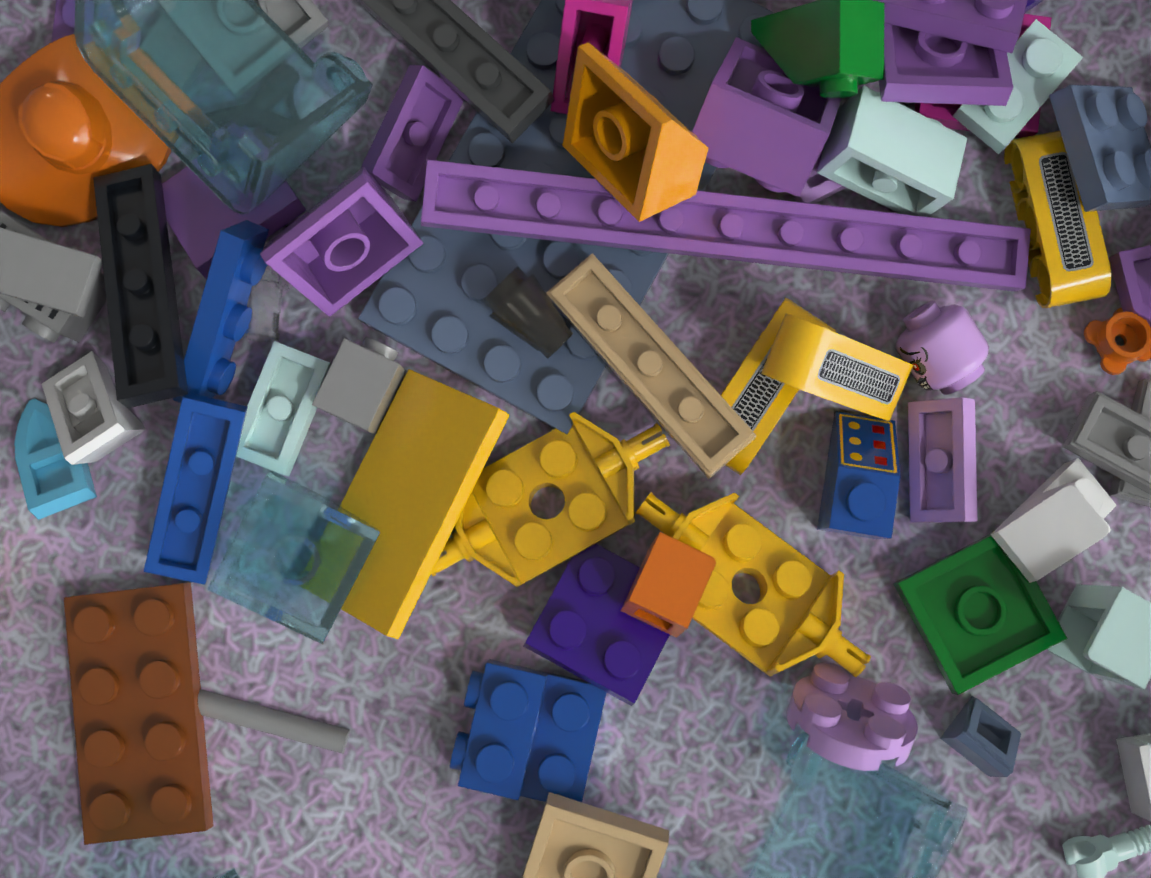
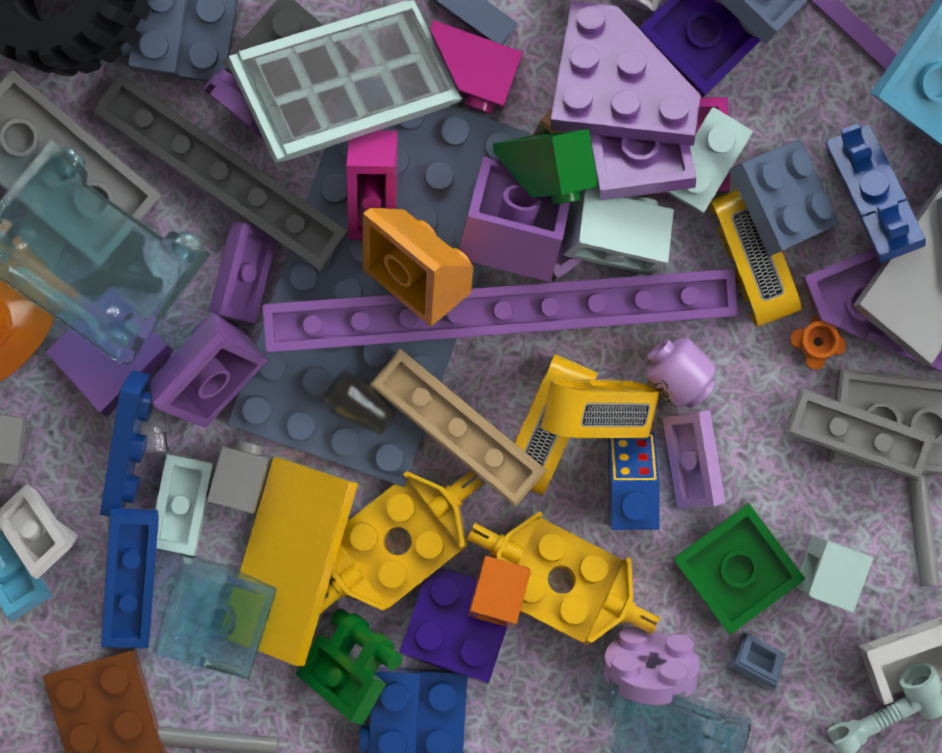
camera: 20 degrees left, 5 degrees up
black plate [93,164,188,408] -> none
white slope [991,458,1117,583] -> none
none -> green plate [296,608,403,725]

